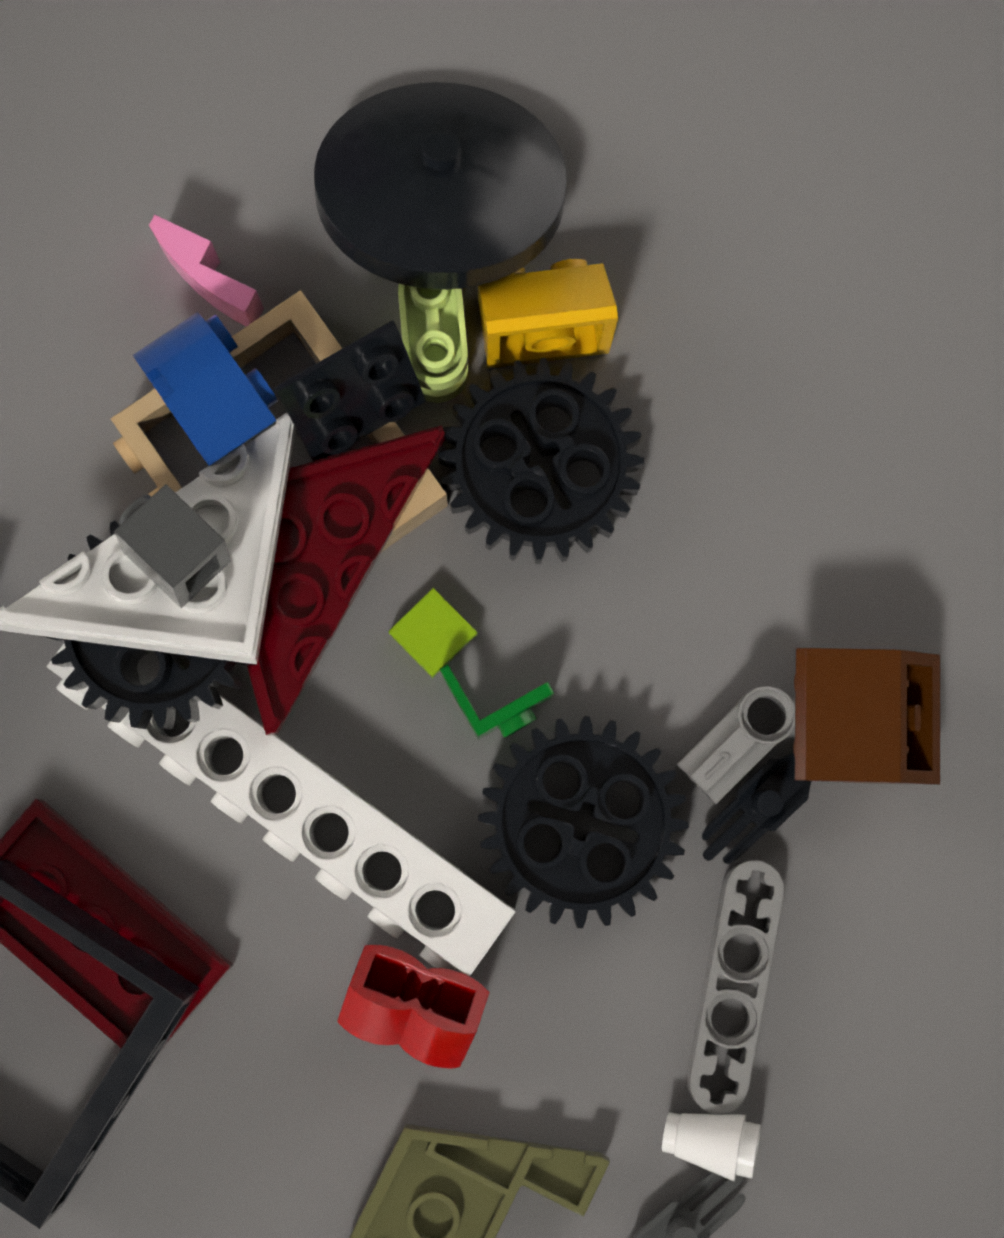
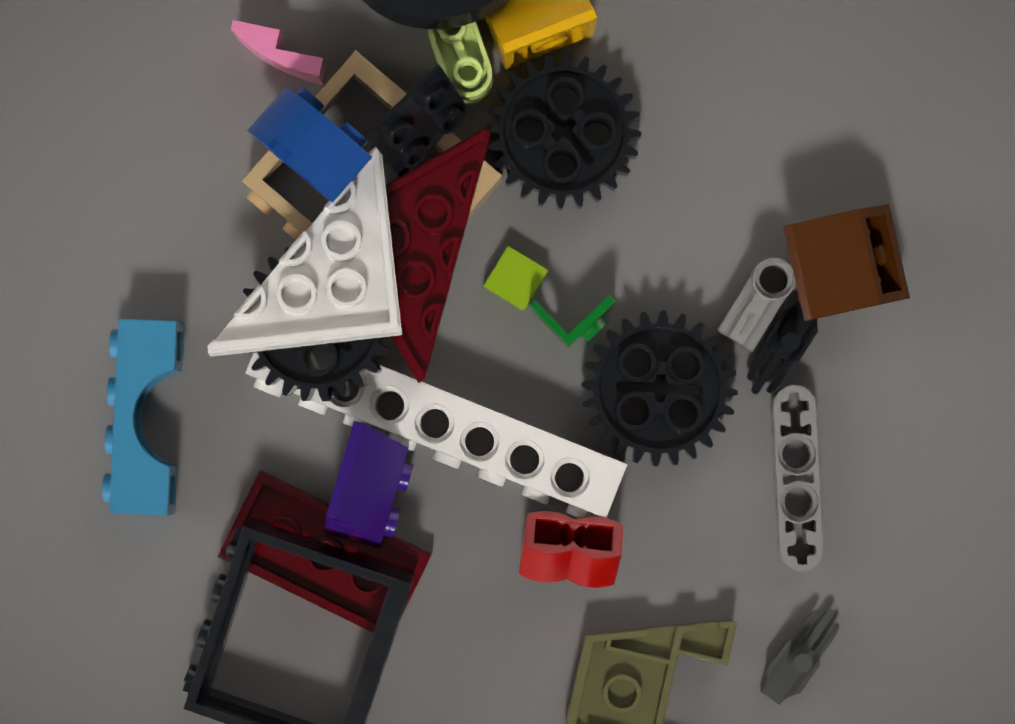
camera: 15 degrees left, 5 degrees up
dark grey brick [114,484,231,608] -> none
white cone [662,1112,761,1182] -> none
none -> dark purple slope [324,421,414,549]

